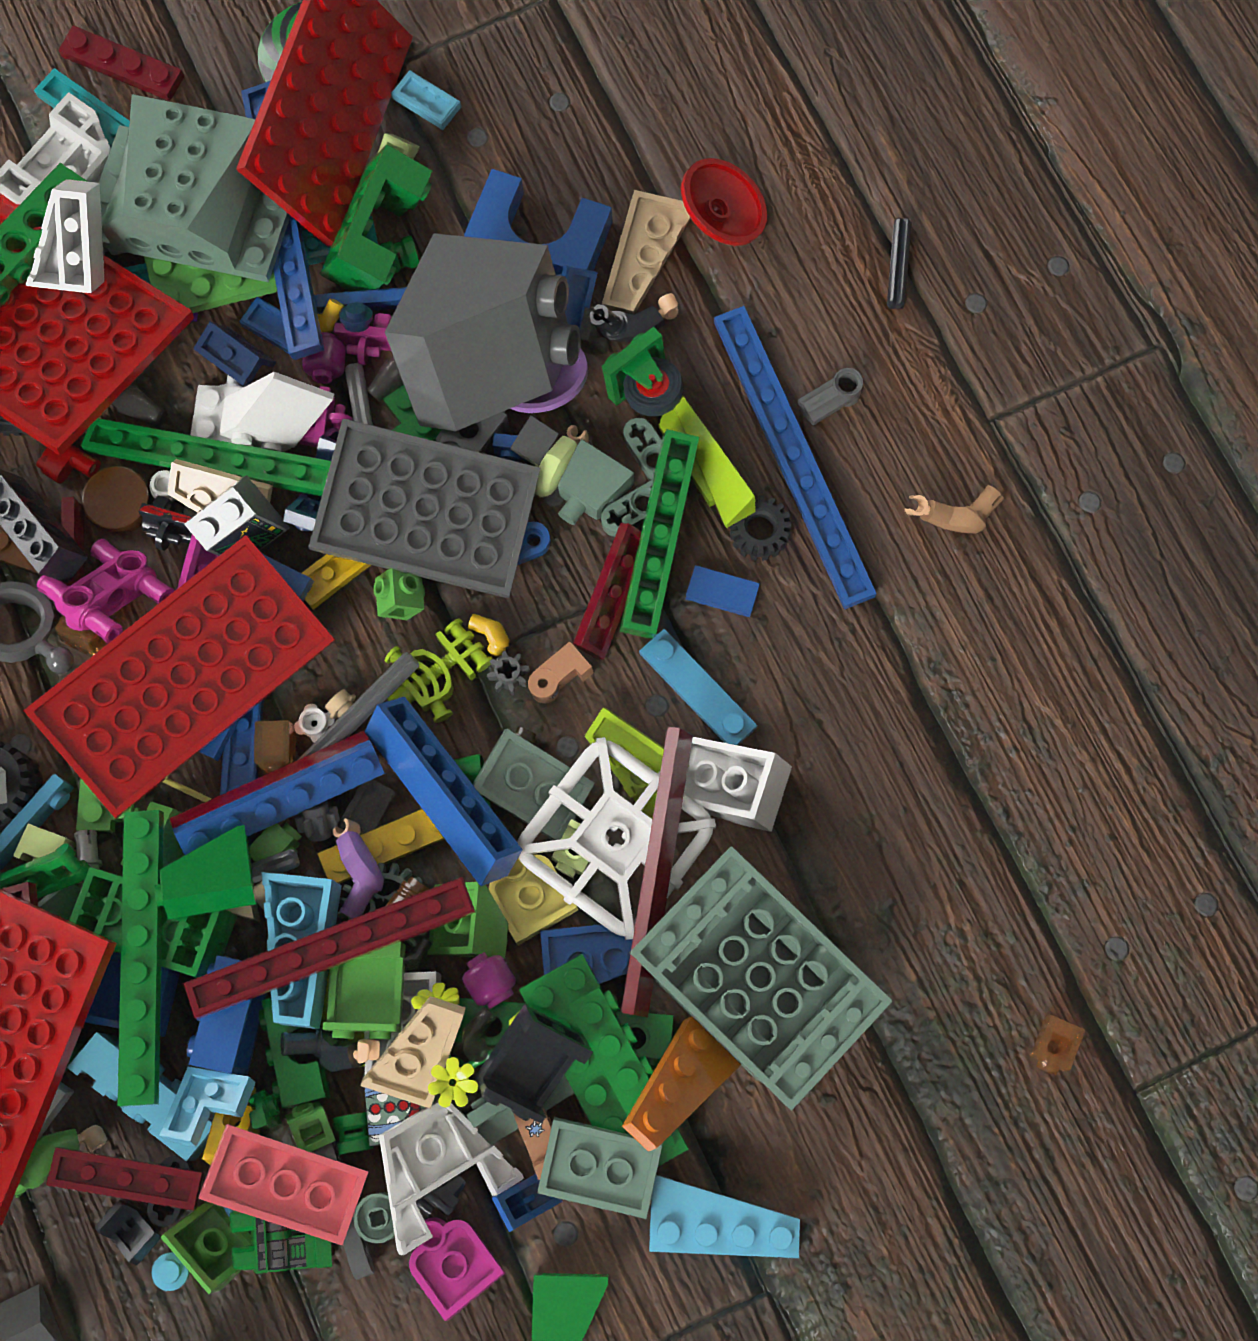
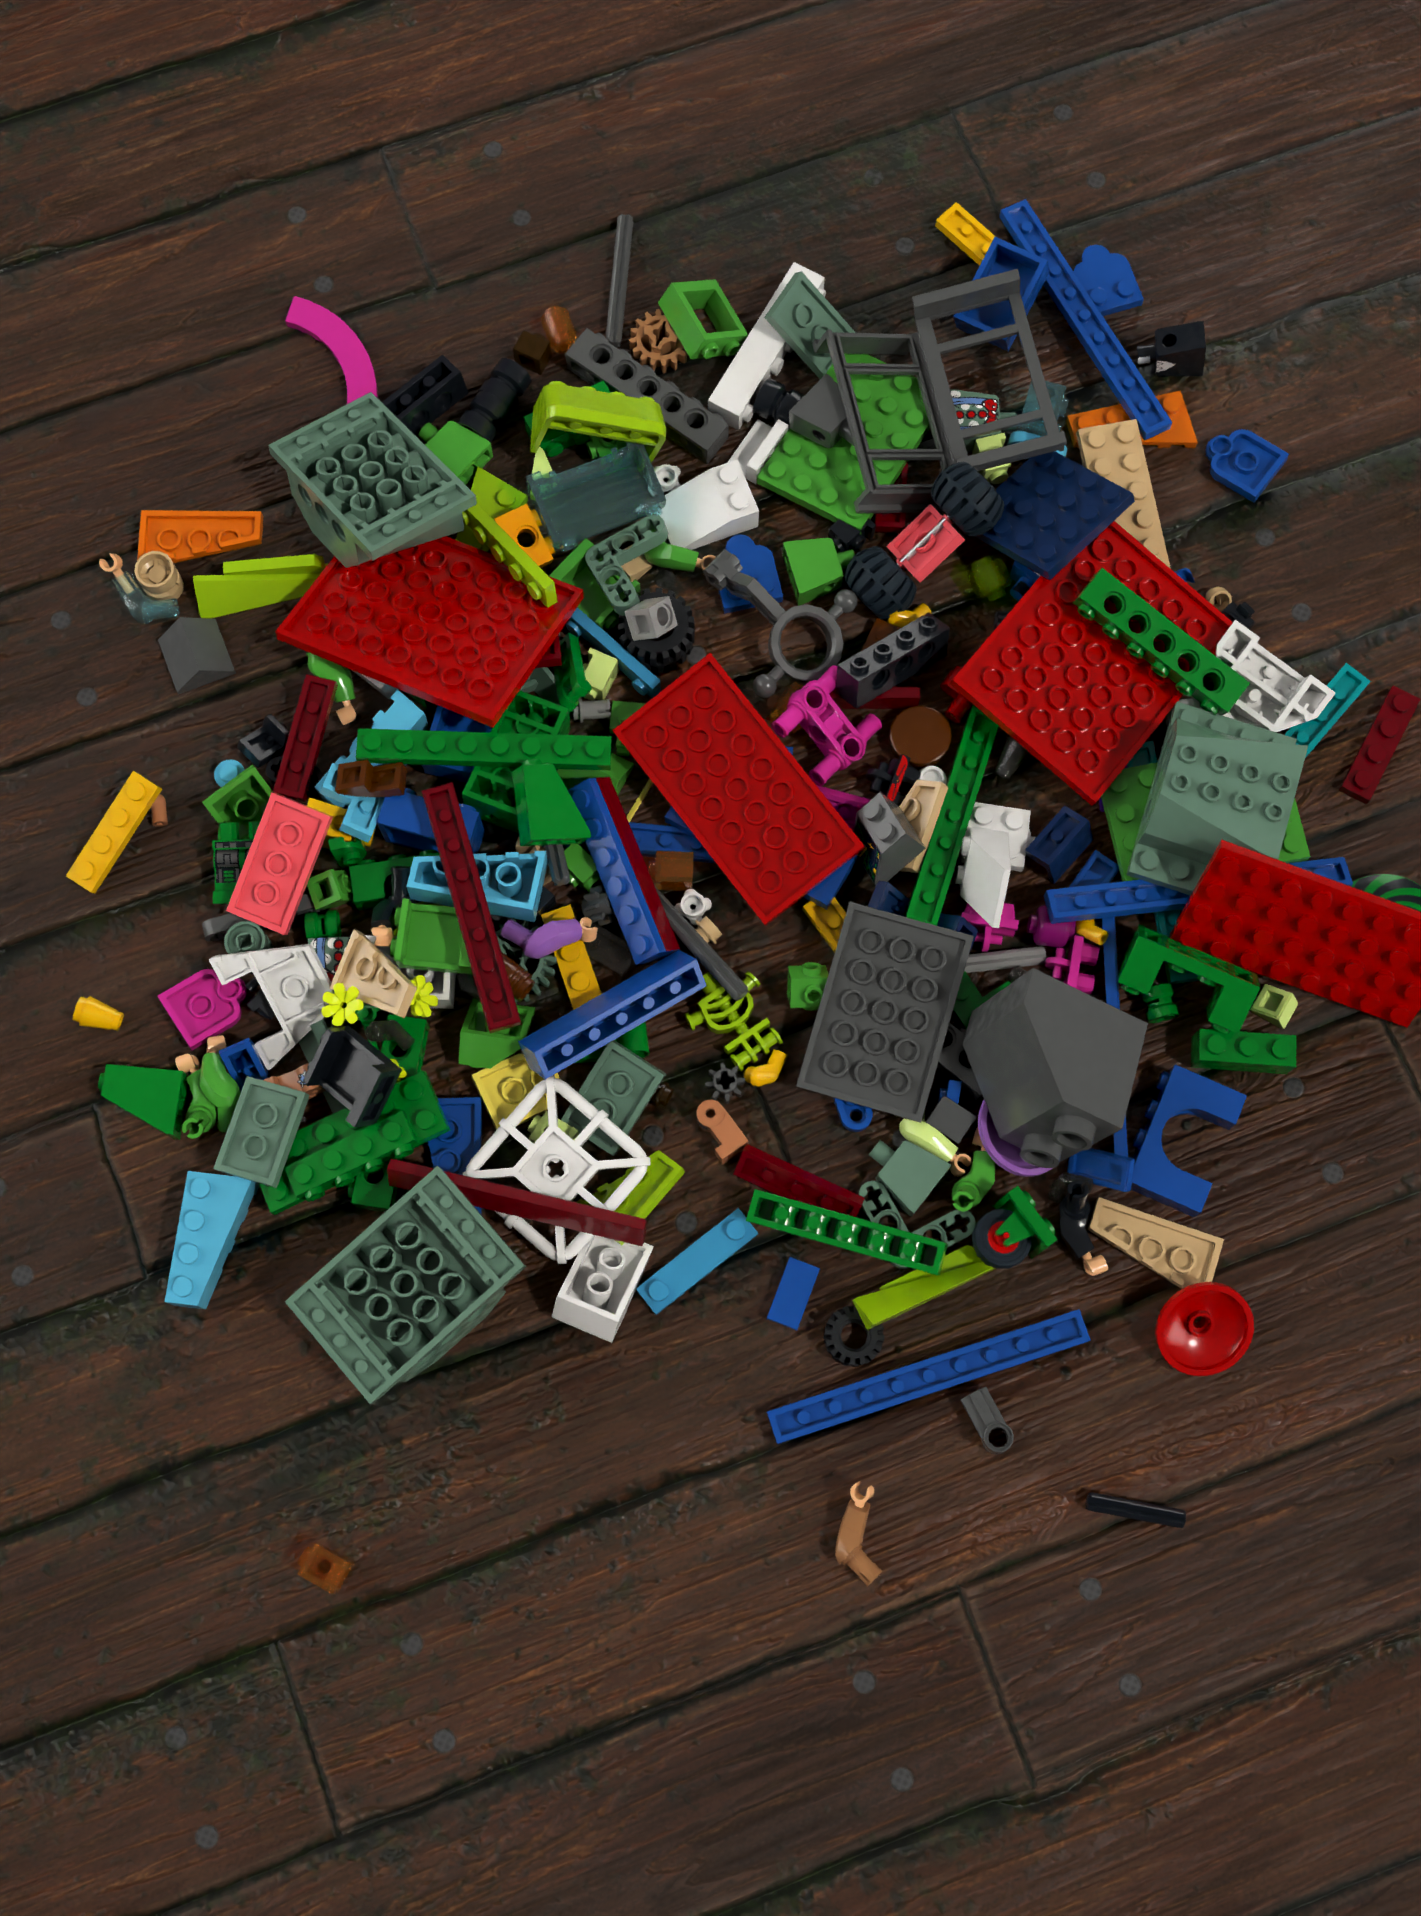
camera: 90 degrees right, 0 degrees up
white wedge [26,179,105,293] -> none
dark blue plate [339,302,373,332] -> none
medium azure plate [391,70,461,130] -> none
magenta head [462,952,516,1009] -> none
orange wing [622,1016,741,1152] -> none
none -> bright green arm [175,1054,218,1139]
none -> bright green arm [199,1035,241,1132]
none -> reddish brown slope [335,759,407,797]
none -> bright green arm [952,1127,995,1212]
none -> green brick [1191,1029,1296,1074]

